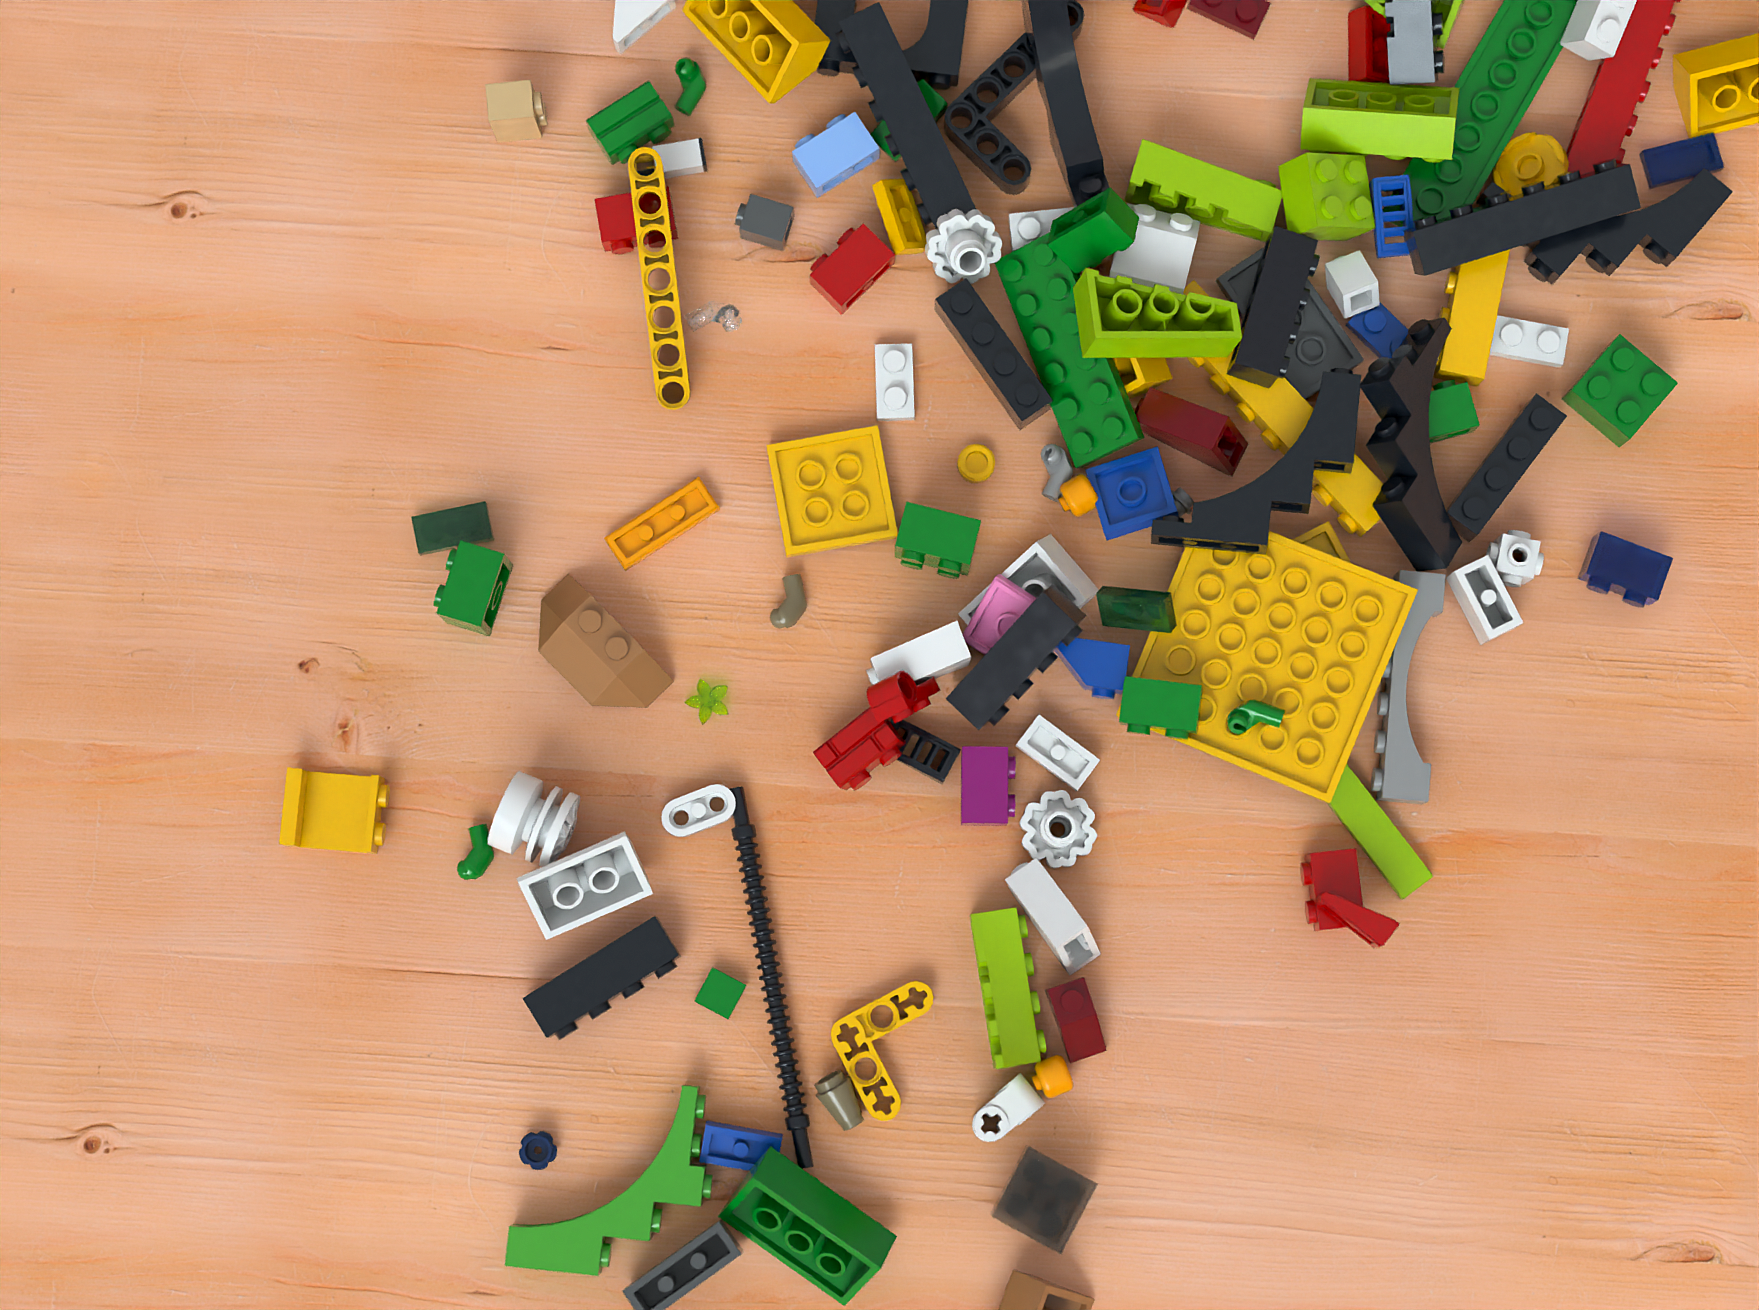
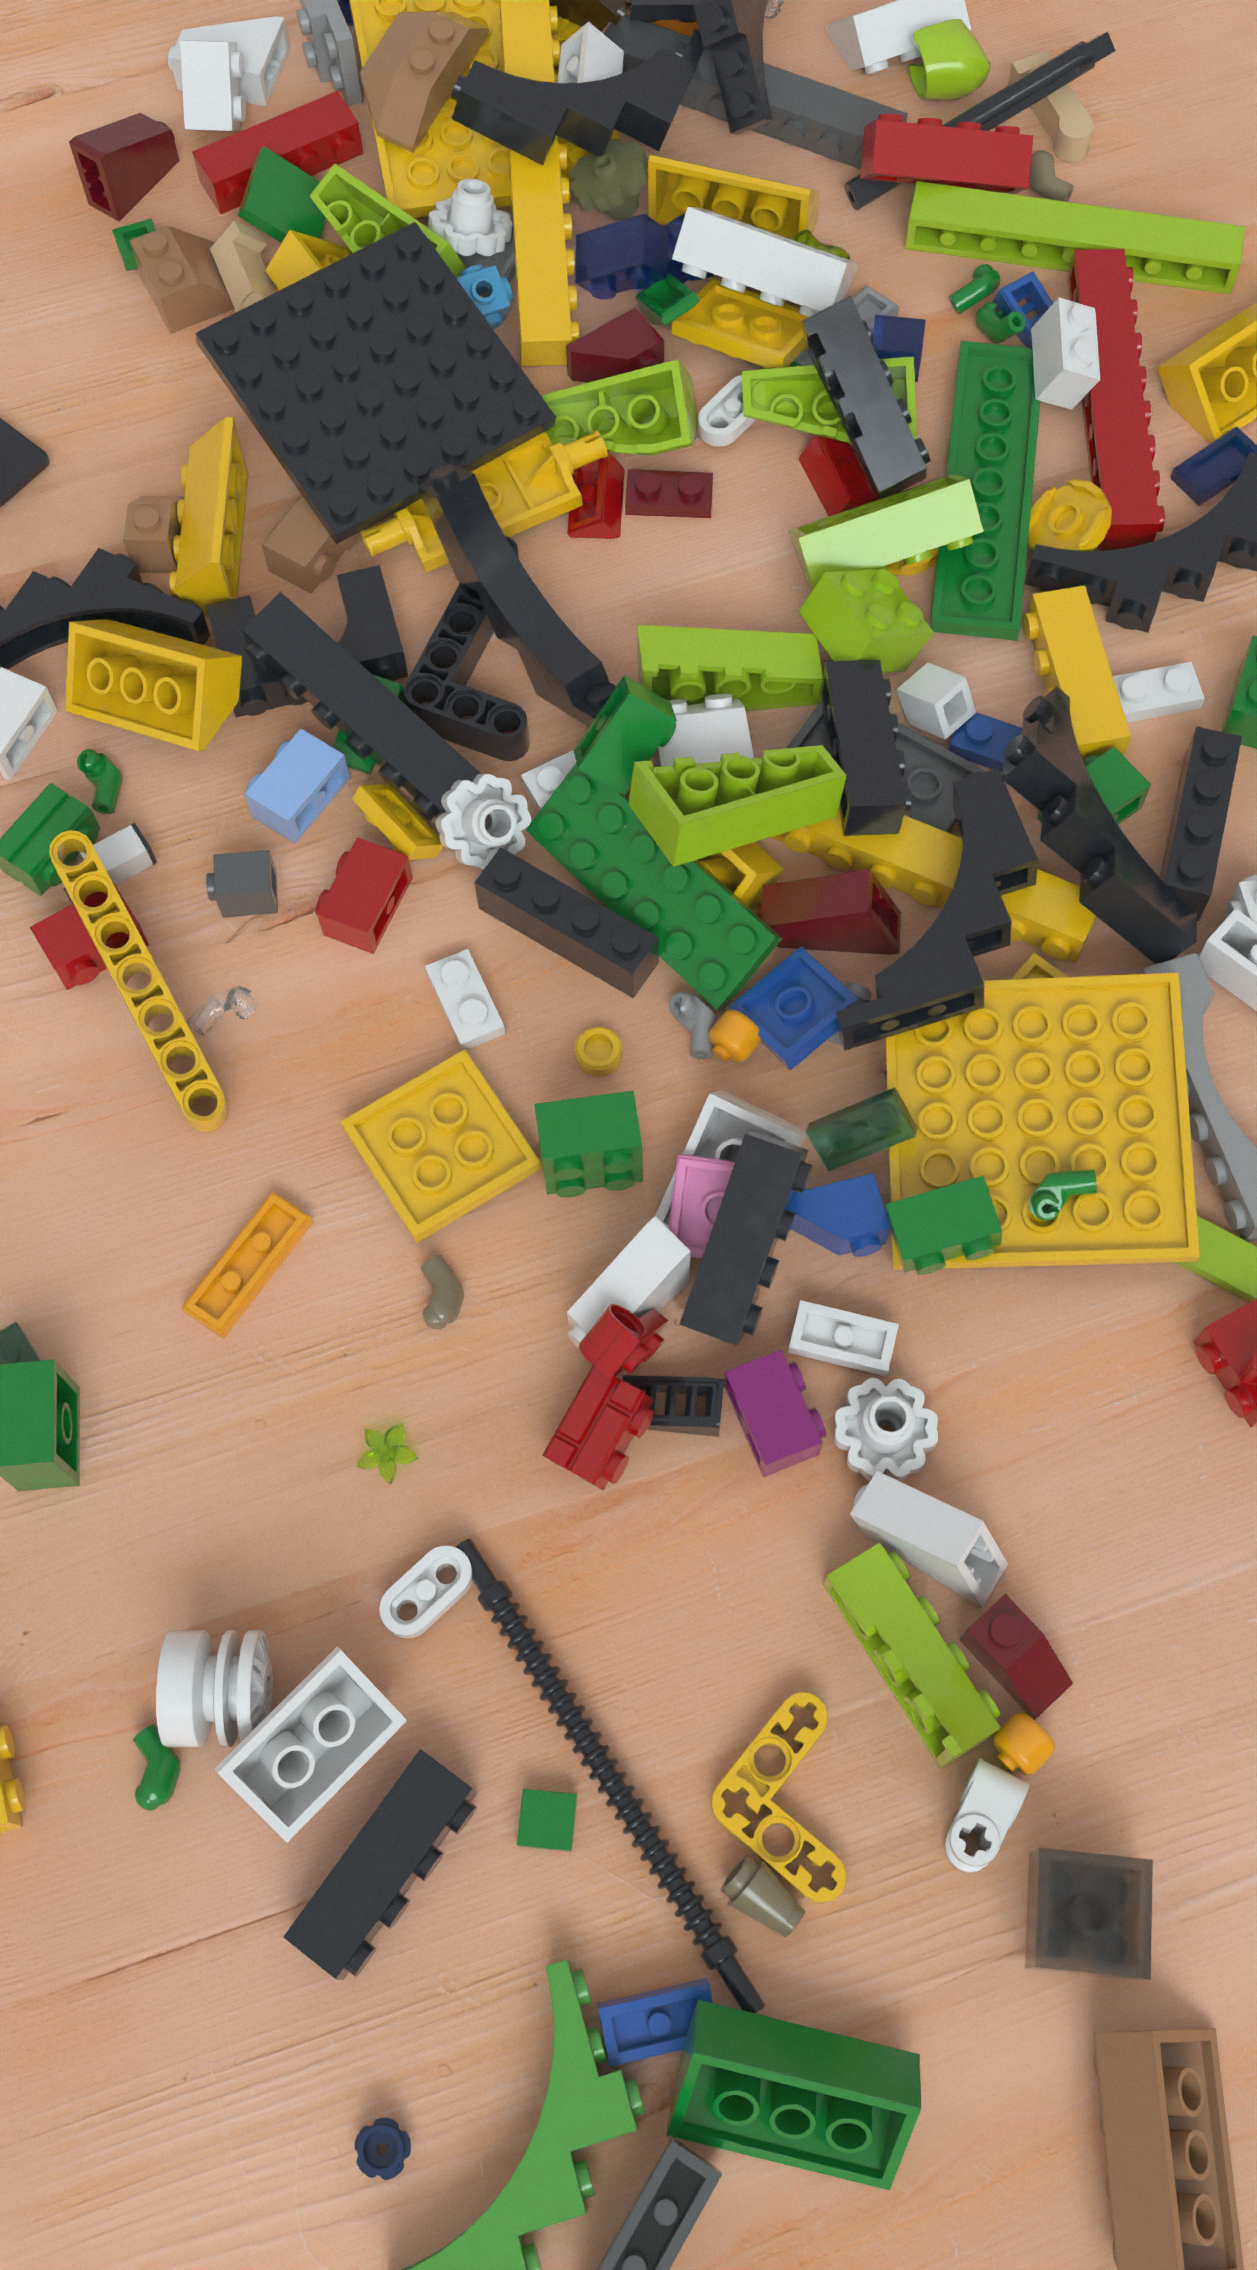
camera: 20 degrees left, 15 degrees down
medium nougat wedge [538,574,674,708] -> none
blue slope [1369,175,1414,258] -> none
black brick [1403,158,1641,276] -> none

